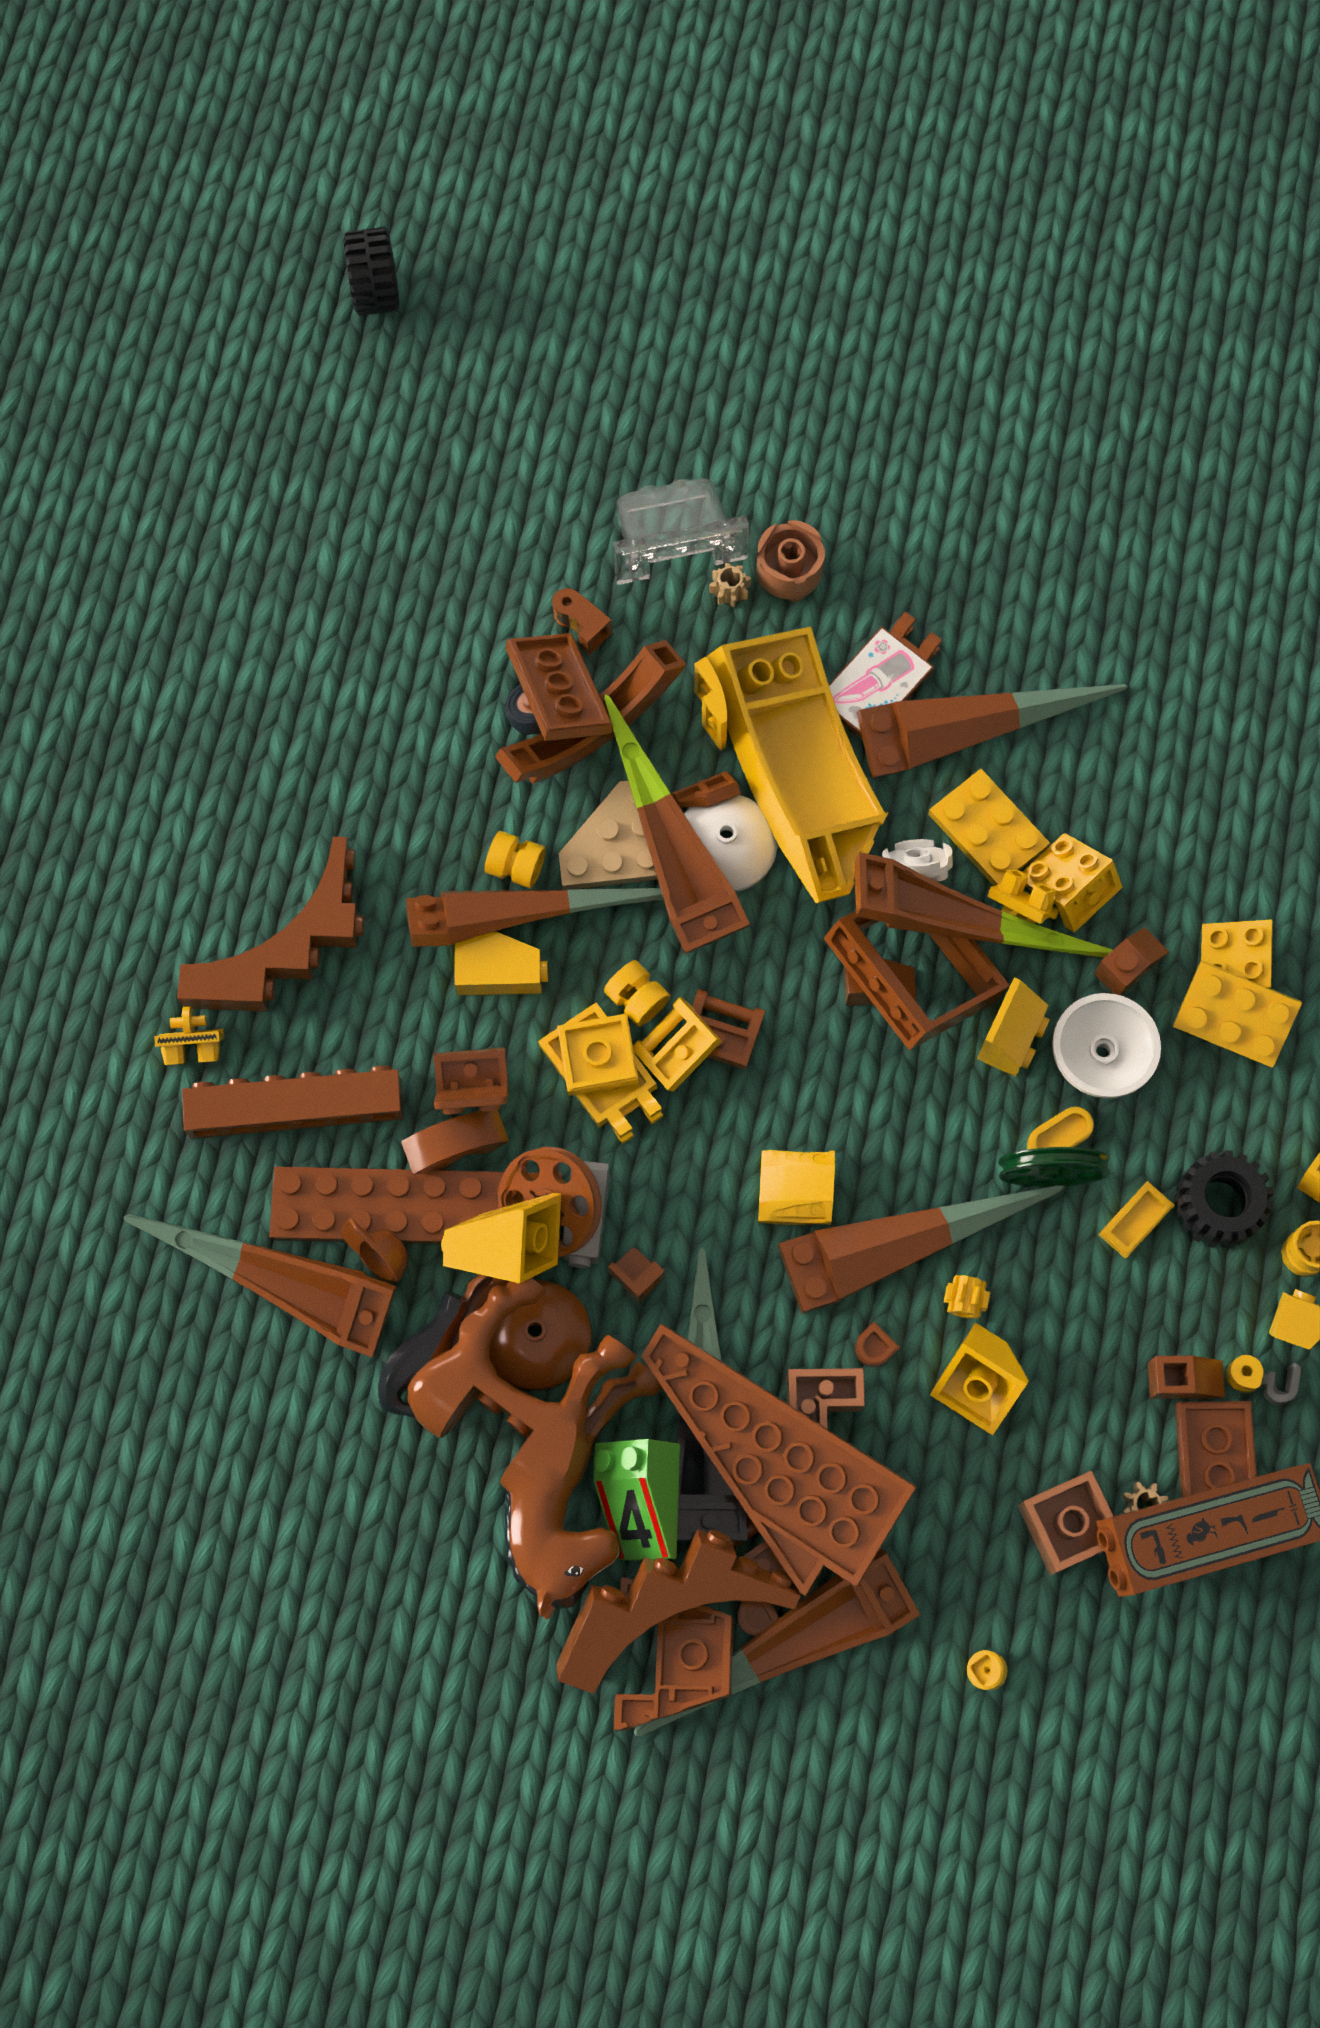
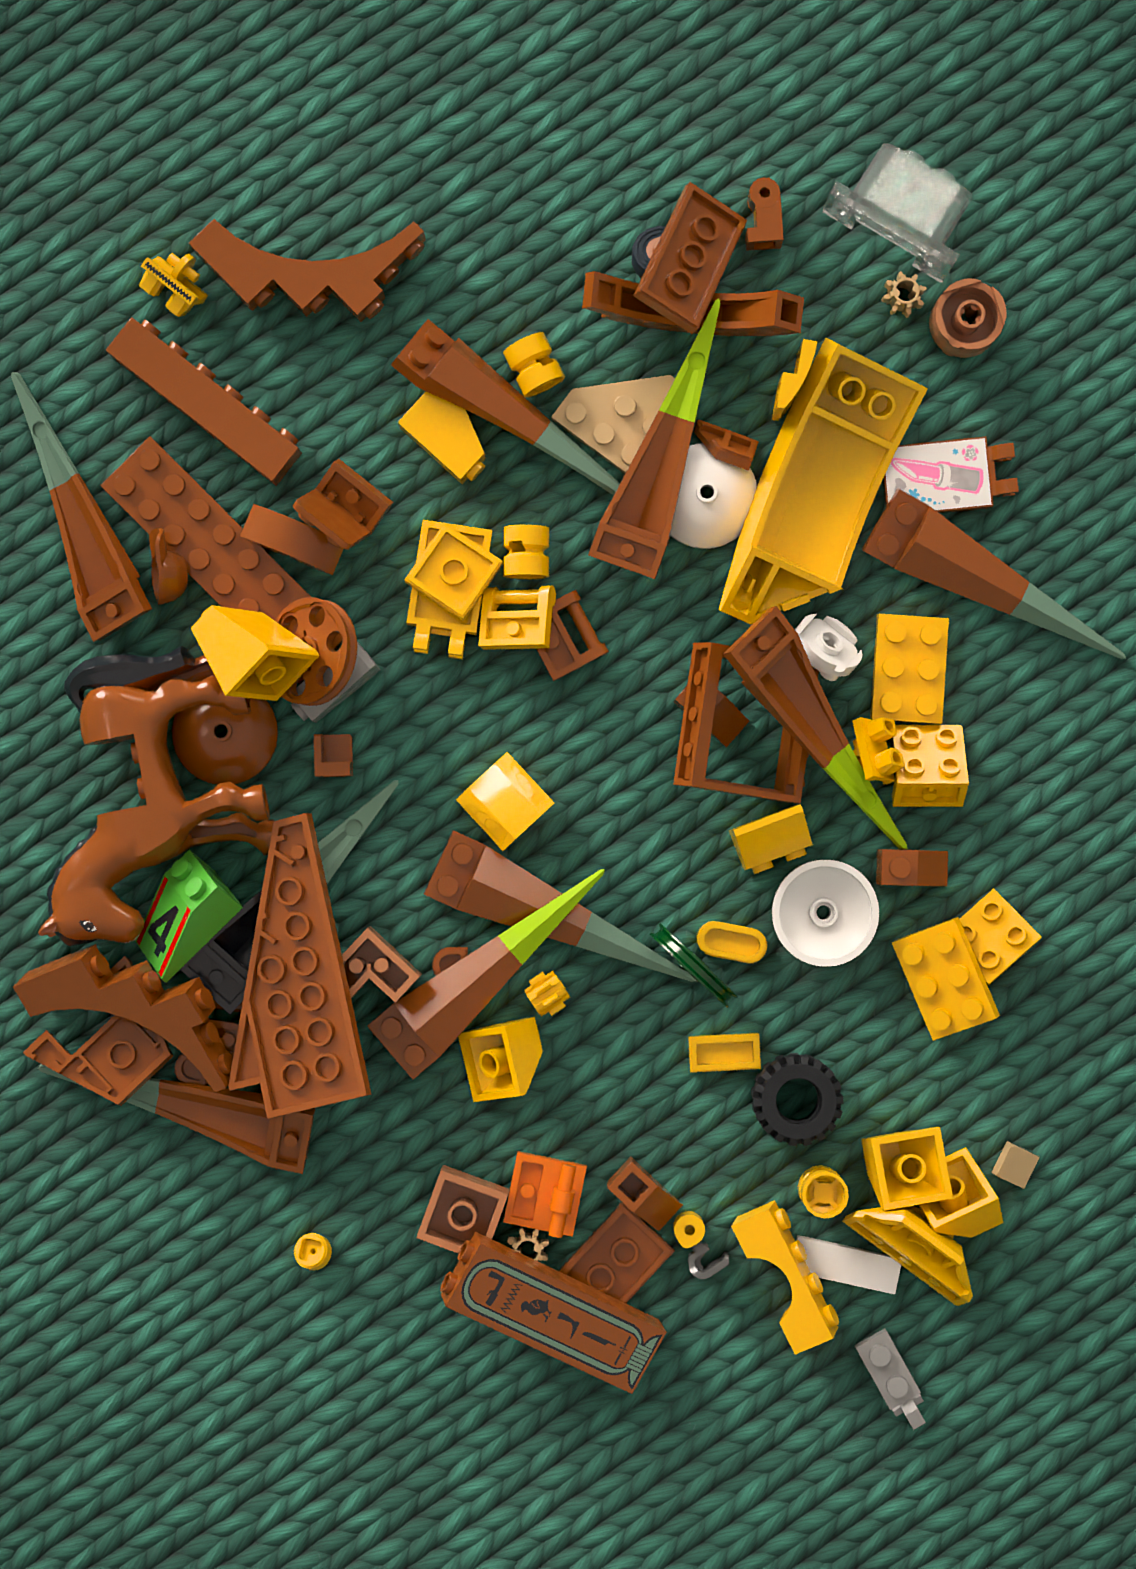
camera: 45 degrees right, 15 degrees up
none -> dark orange plate [367,869,605,1080]
none -> orange plate [503,1151,587,1238]

